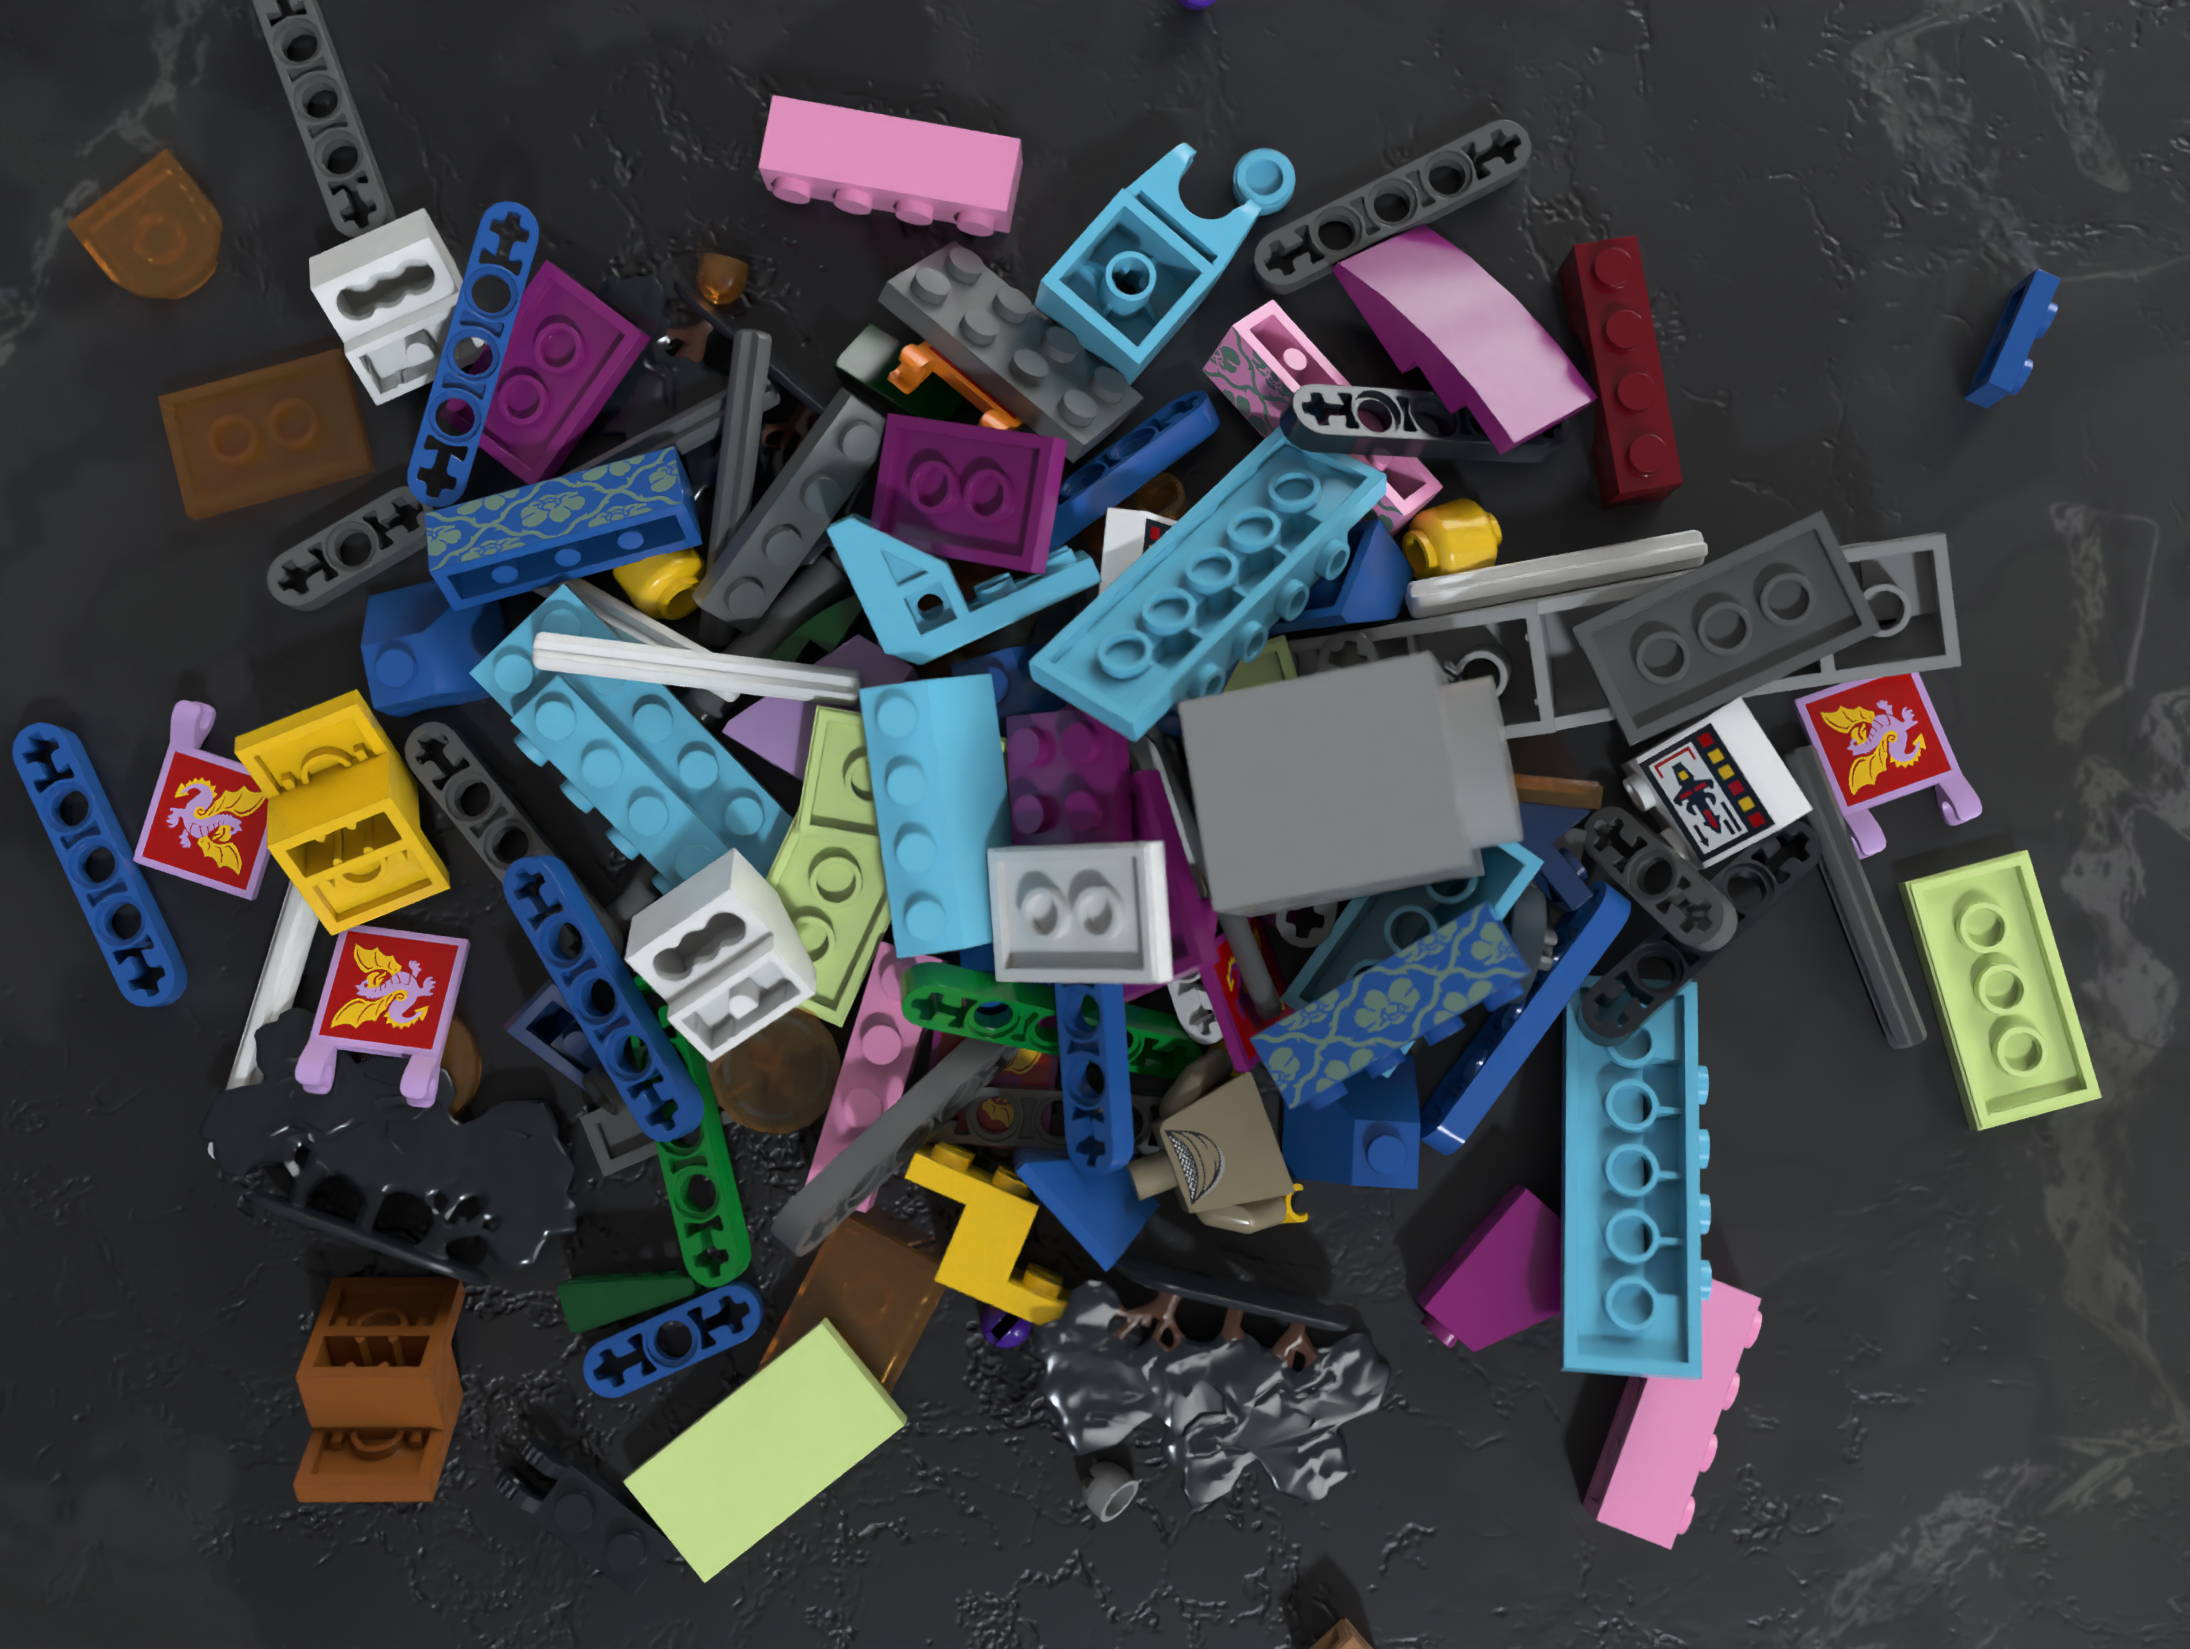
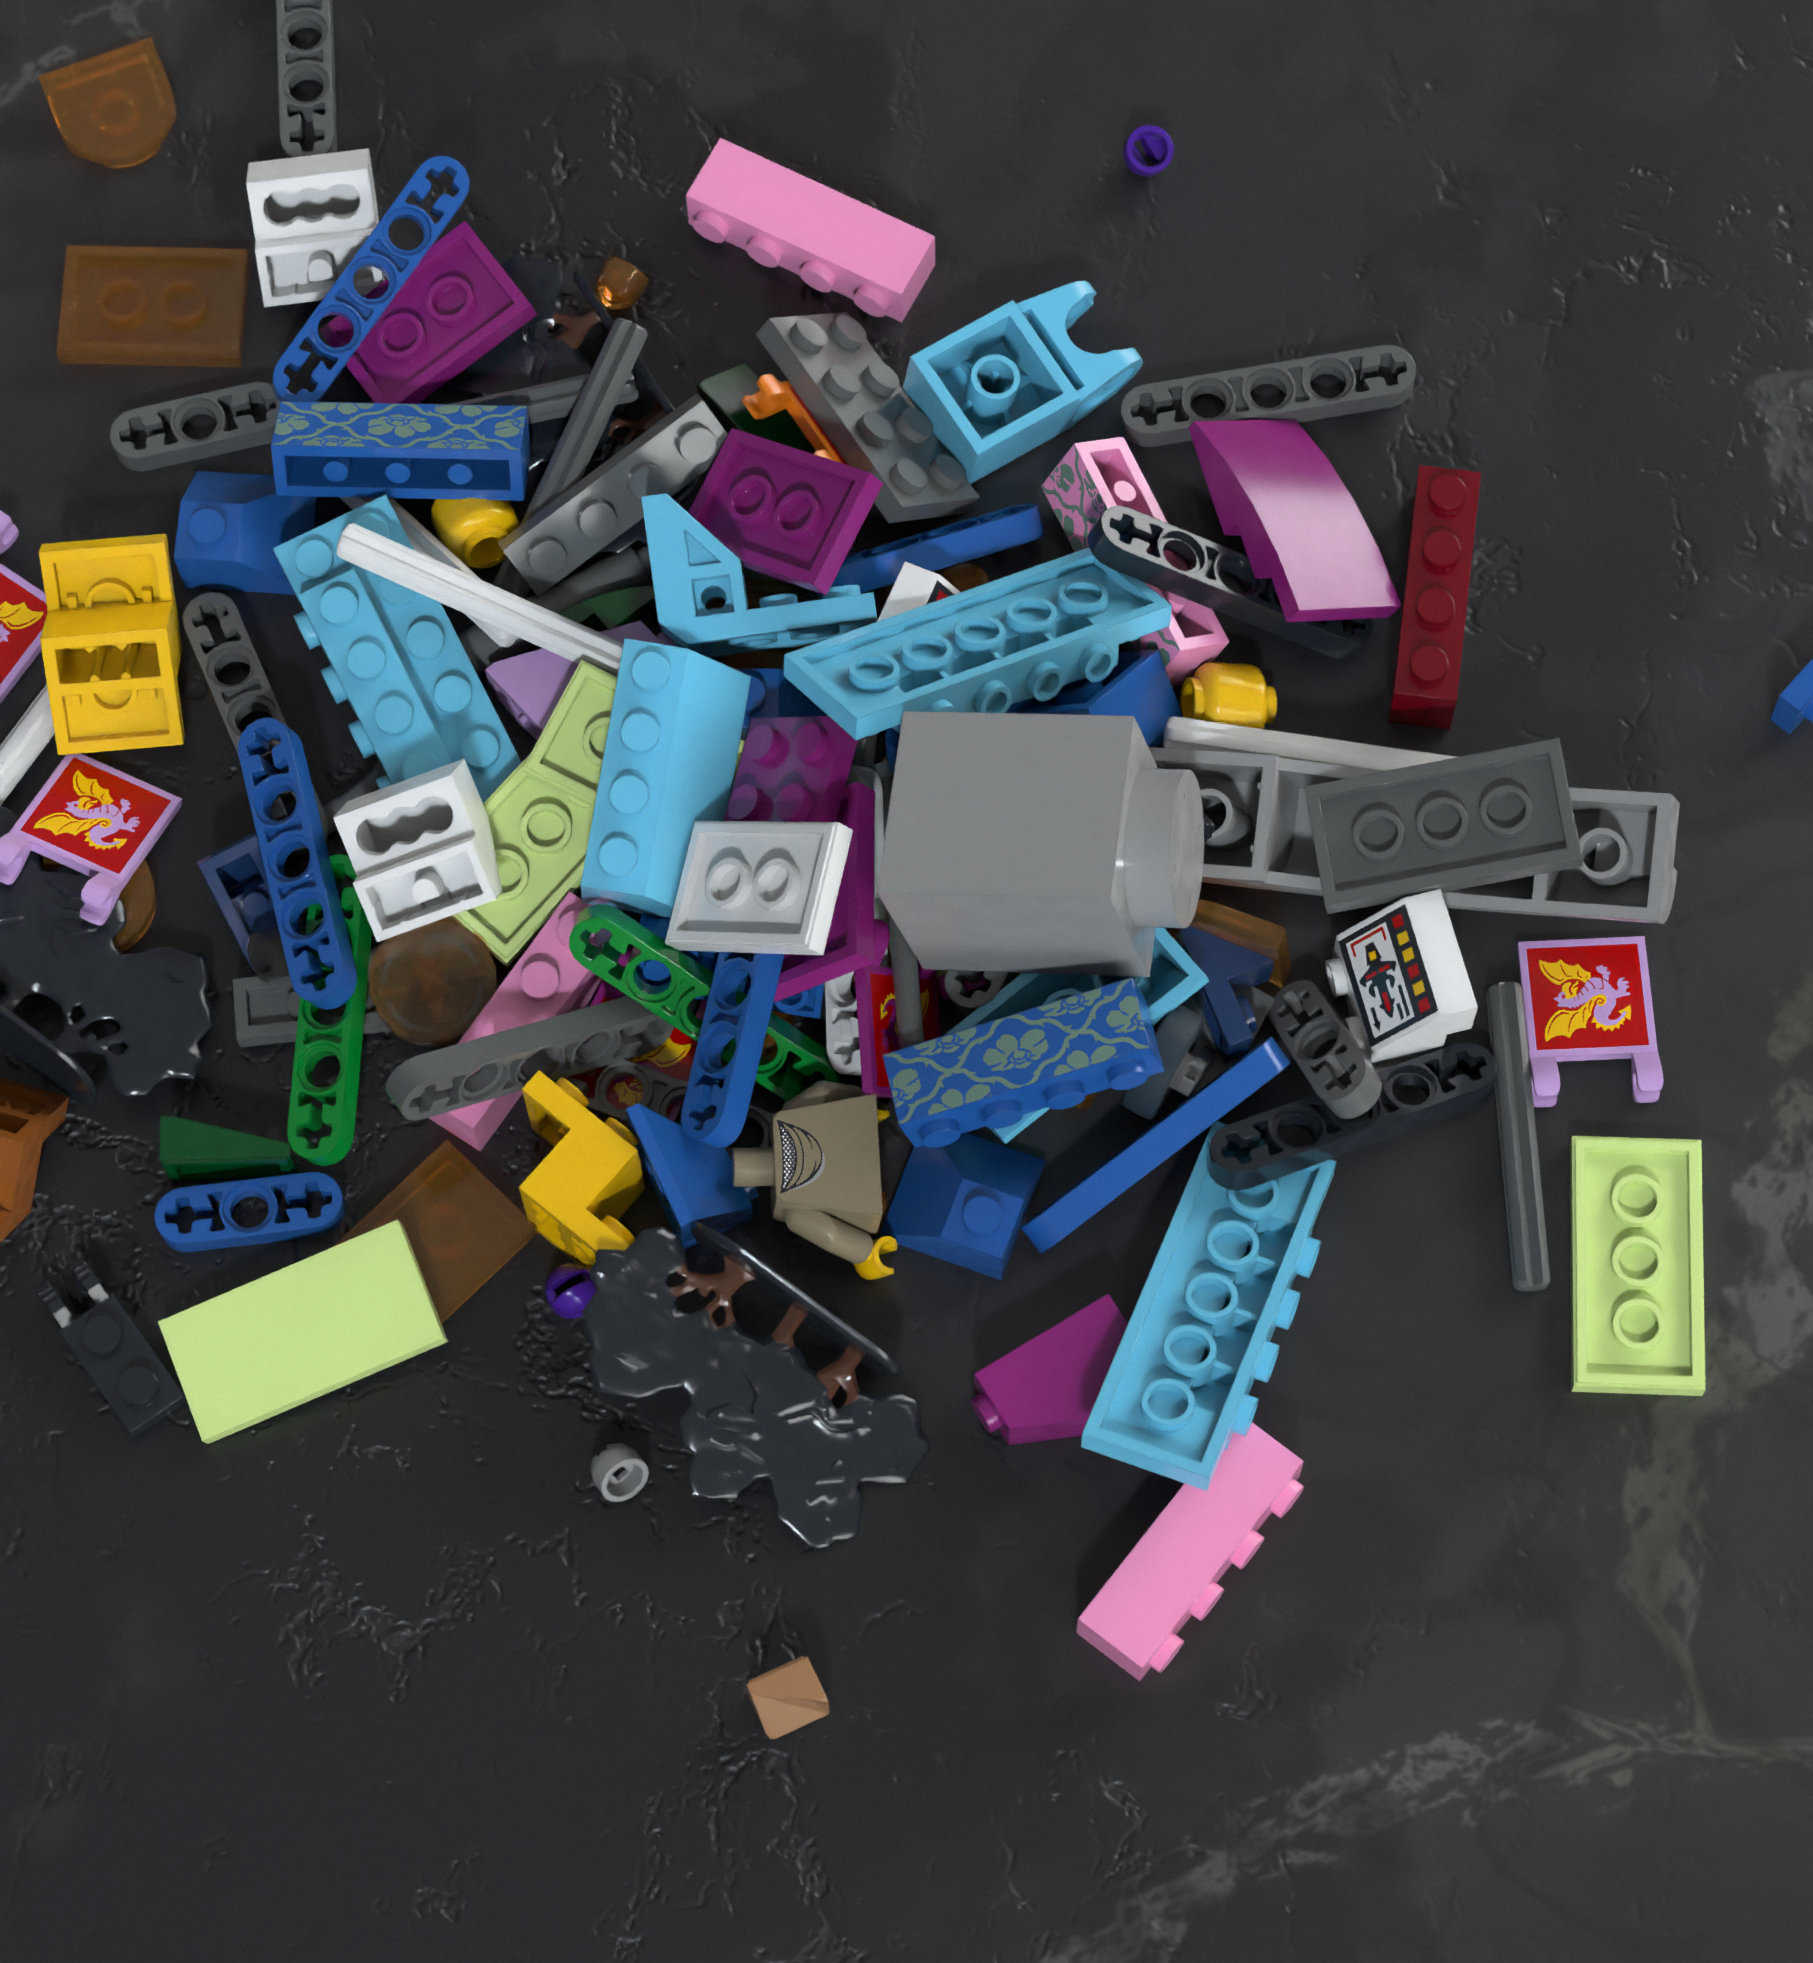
camera: 15 degrees right, 15 degrees down
medium azure tile [1232,148,1295,216] -> none

